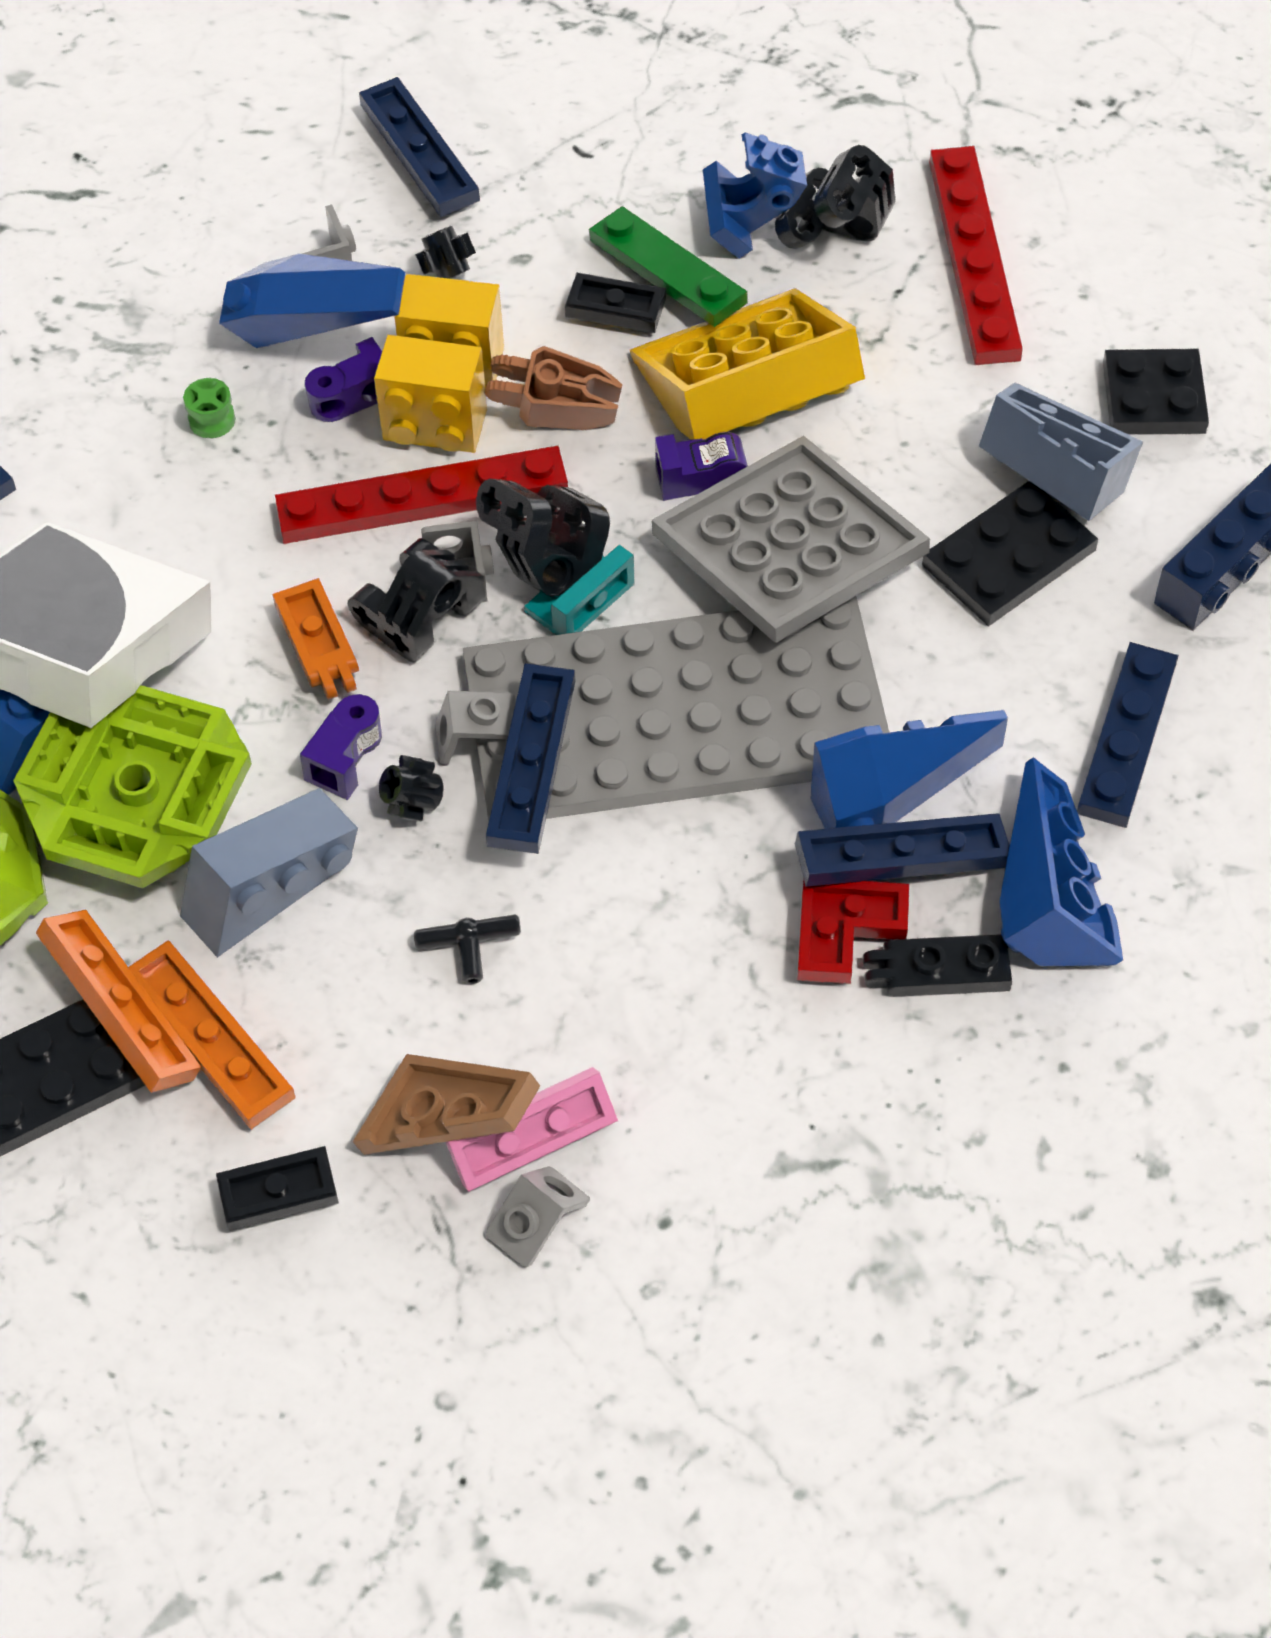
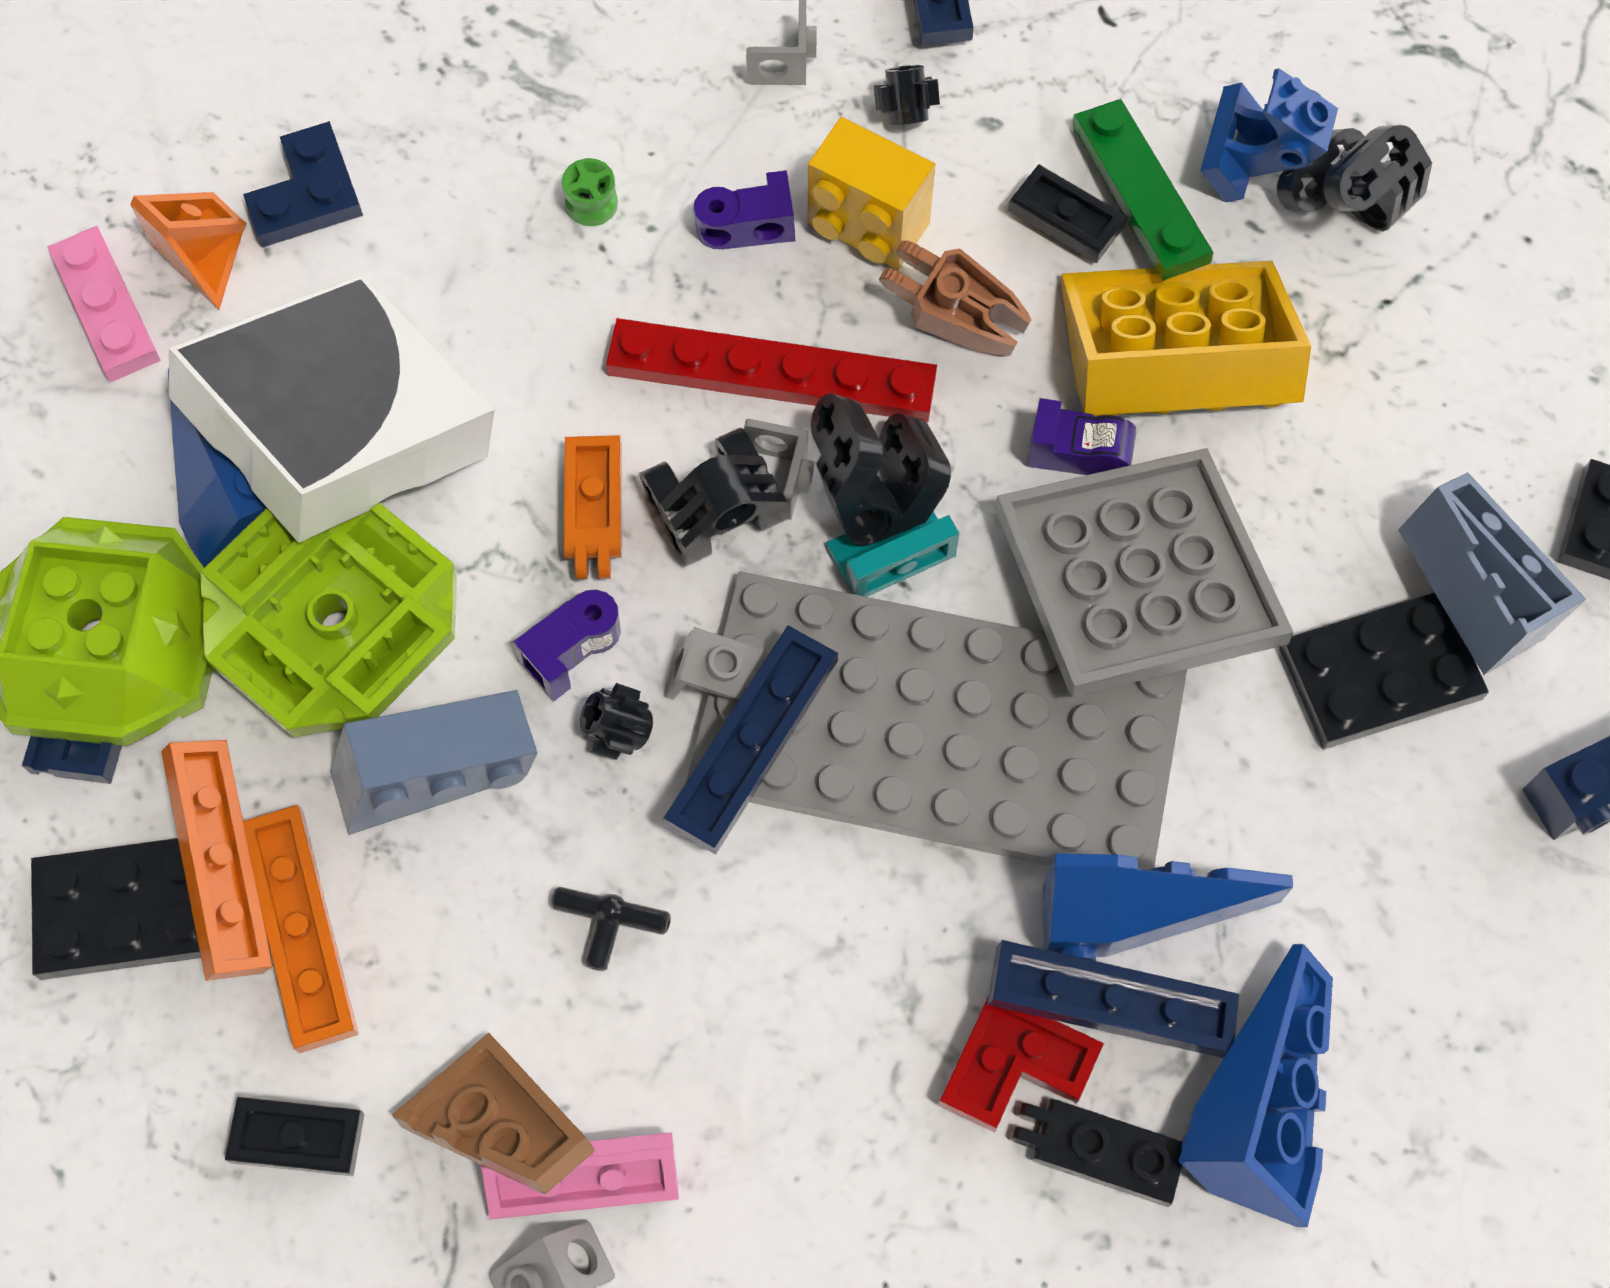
camera: 20 degrees right, 10 degrees up
blue wedge [219,253,406,349] -> none
yellow brick [374,334,487,453] -> none
red plate [929,146,1023,365] -> none
dark blue plate [1077,642,1179,828] -> none

